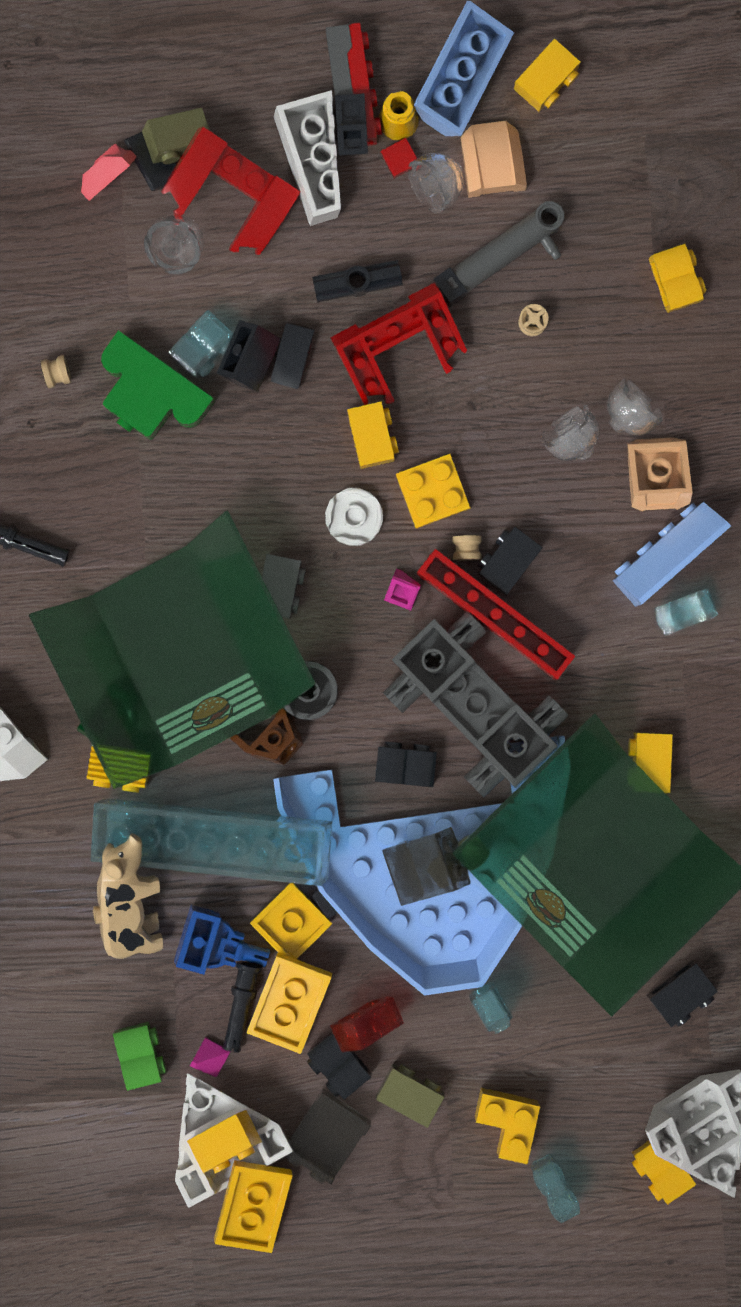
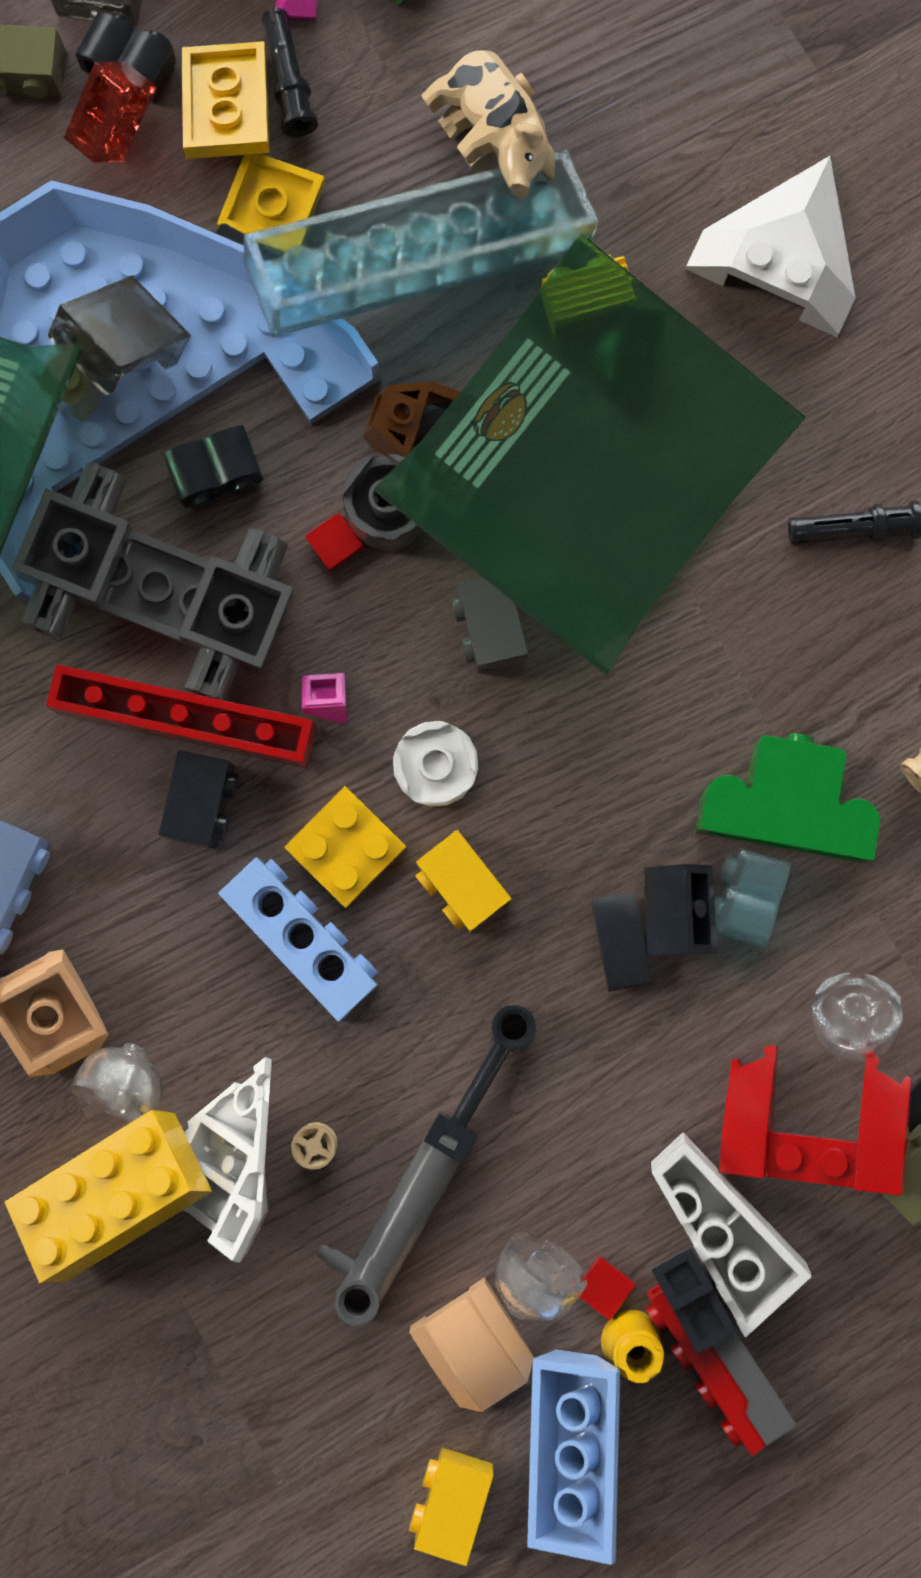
camera: 155 degrees right, 5 degrees down
blue brick [174,905,270,975] -> none
black piece [312,260,403,303] -> none
red wedge [330,283,467,405] -> none
tan wheel [453,535,482,561] -> none
clear cylinder [540,405,600,461] -> none
yellow brick [649,244,706,313] -> none
none -> yellow brick [5,1110,212,1284]
none -> white wedge [183,1057,272,1263]
none -> light blue brick [218,857,379,1022]
none -> red tile [305,512,364,573]

